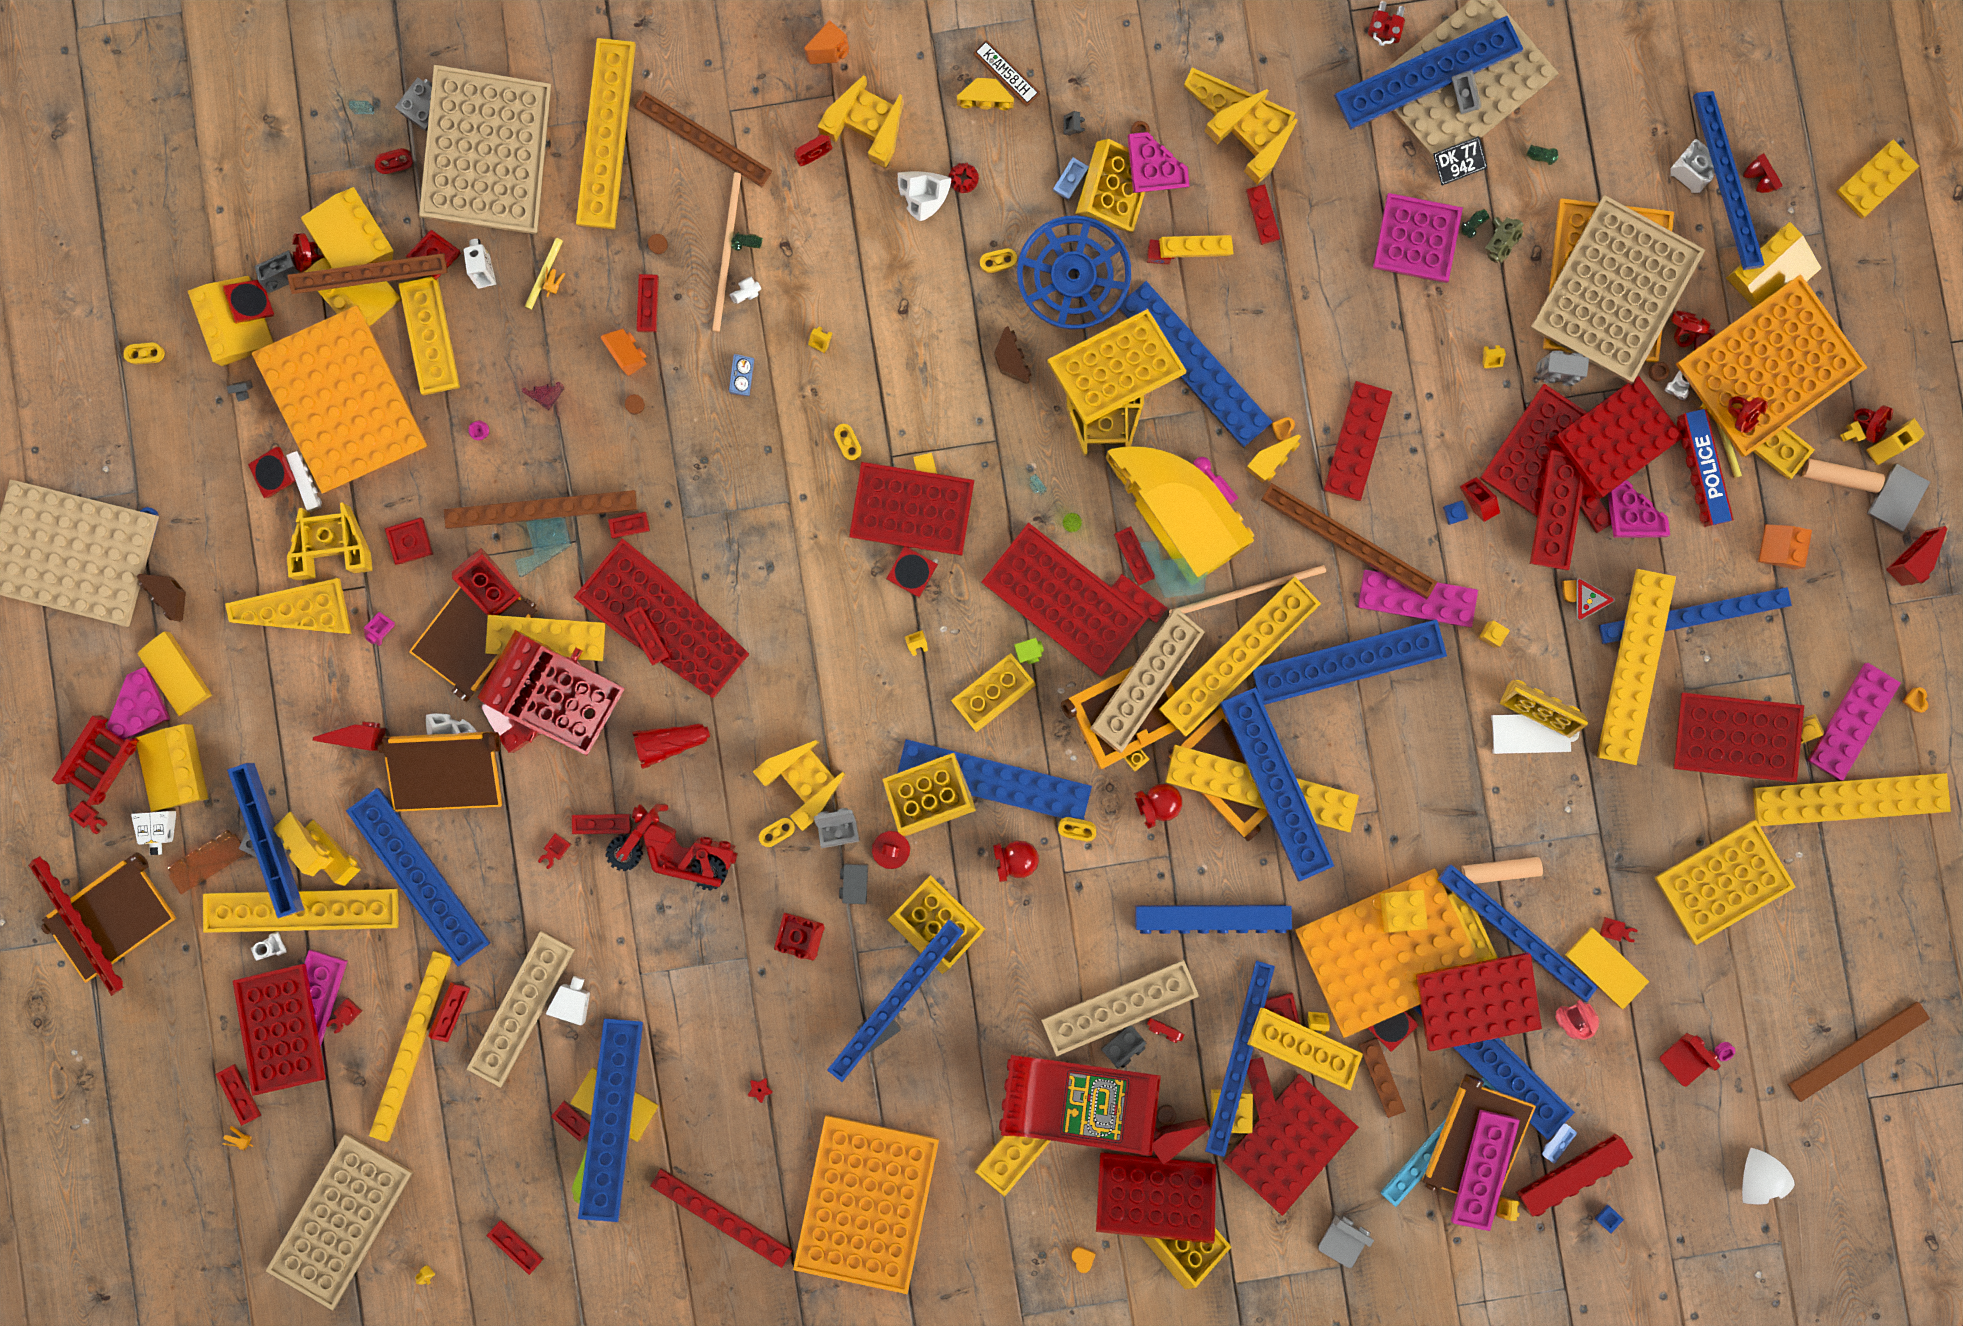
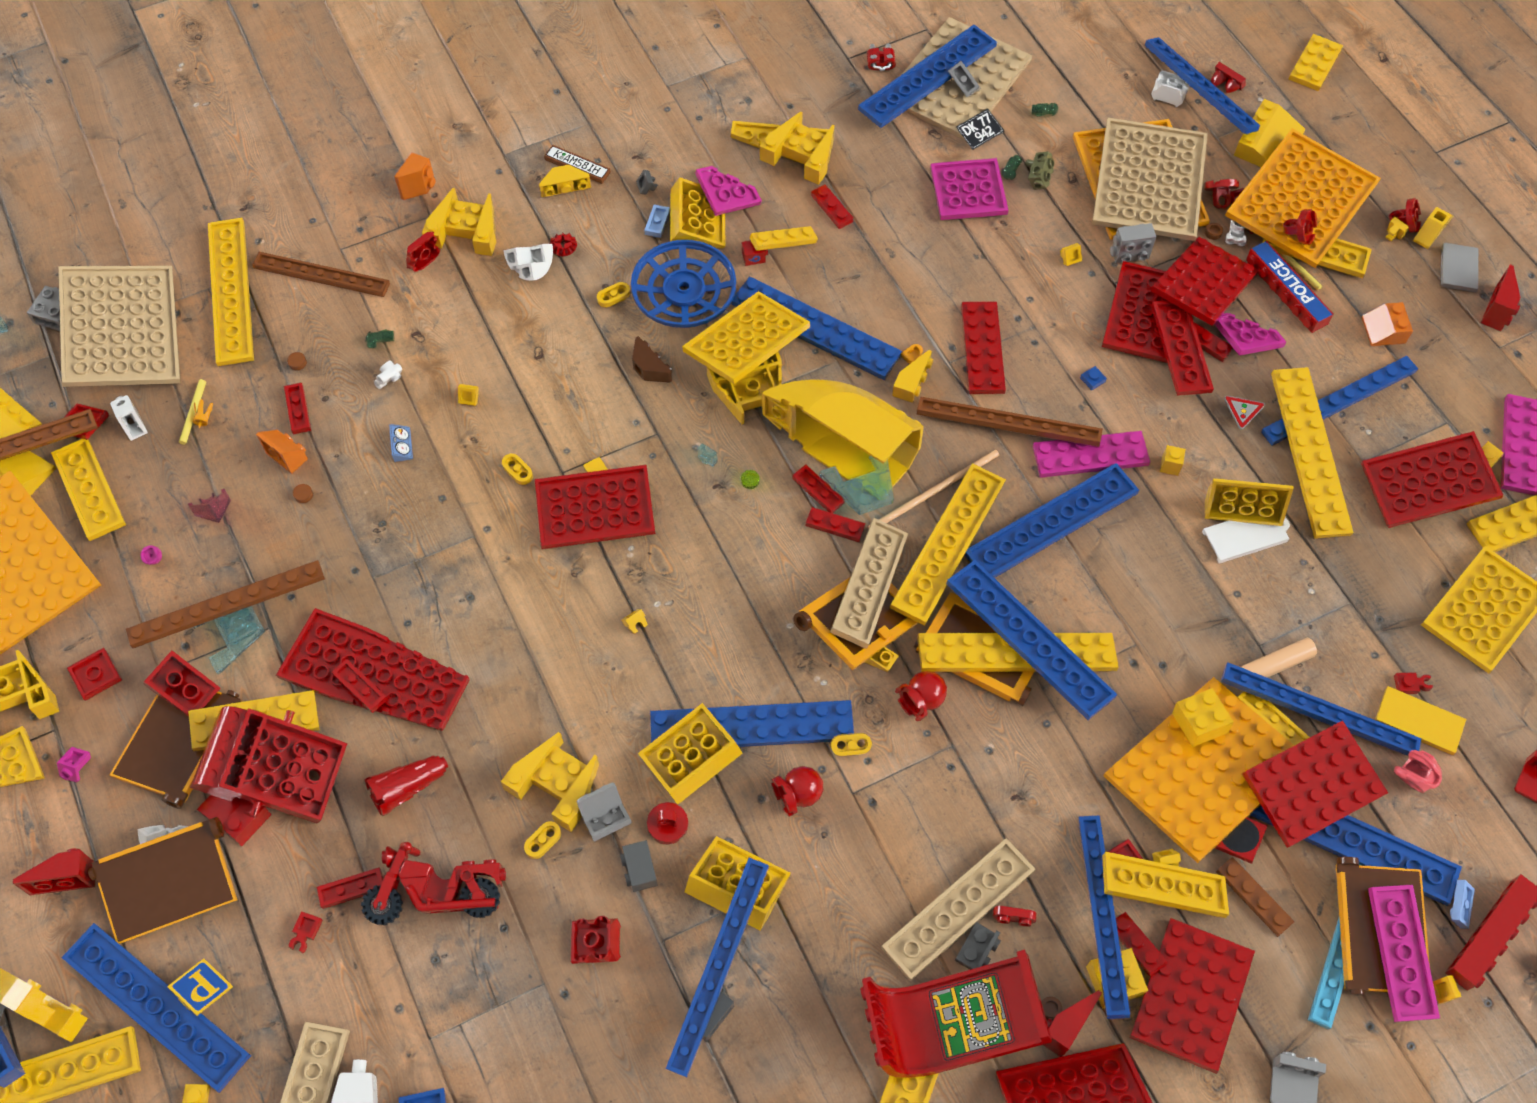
camera: 20 degrees left, 25 degrees down
red plate [375,148,413,174] -> none
red plate [608,512,650,539] -> none
light nougat piece [712,172,741,332] -> none
black tile [886,546,938,598] -> none
yellow slope [951,653,1036,733] -> none
red plate [981,522,1148,677] -> none
lime brick [1014,638,1044,665] -> none
blue brick [1135,905,1292,934] -> none
red slope [1460,477,1500,522] -> none
light orange tile [1562,580,1577,603] -> none
light nougat brick [1801,458,1885,493] -> none
none -> piece [167,958,233,1016]

